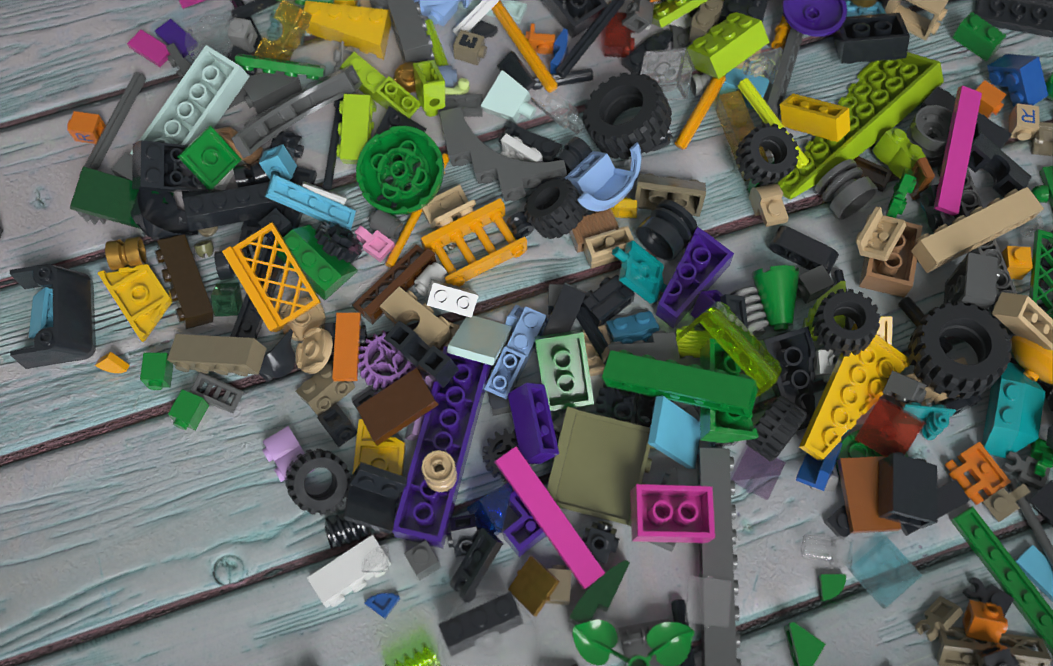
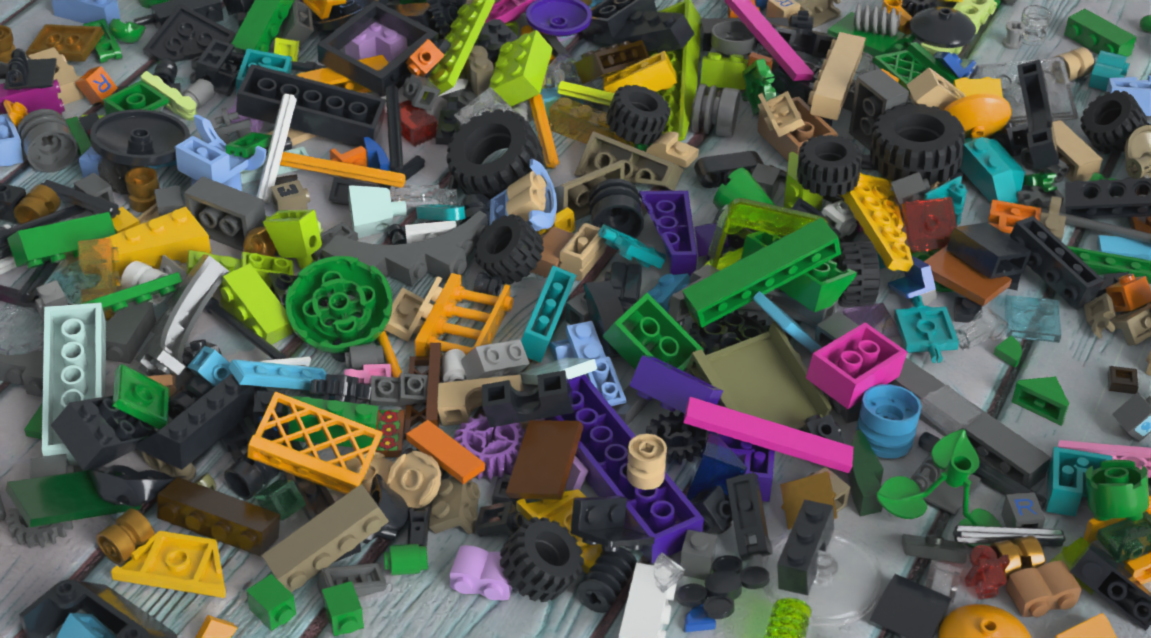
camera: 45 degrees left, 25 degrees down
none -> white wheel [121,261,168,305]
none -> dark grey slope [369,373,428,406]
none -> tile [375,410,405,457]
none -> green brick [384,543,428,576]
none -> black bar [407,507,429,548]
none -> teal beam [416,204,466,221]
none -> tan brick [506,171,546,222]
none -> teal brick [521,266,577,363]
none -> dark brown brick [574,40,649,84]
none -> dark tan wedge [574,131,684,191]
none -> black wedge [612,10,695,53]
none -> black piece [676,555,770,619]
none -> black gear [791,10,814,30]
none -> dark azure wheel [856,384,922,458]
none -> teal plate [894,295,959,363]
none -> black brick [1009,216,1104,310]

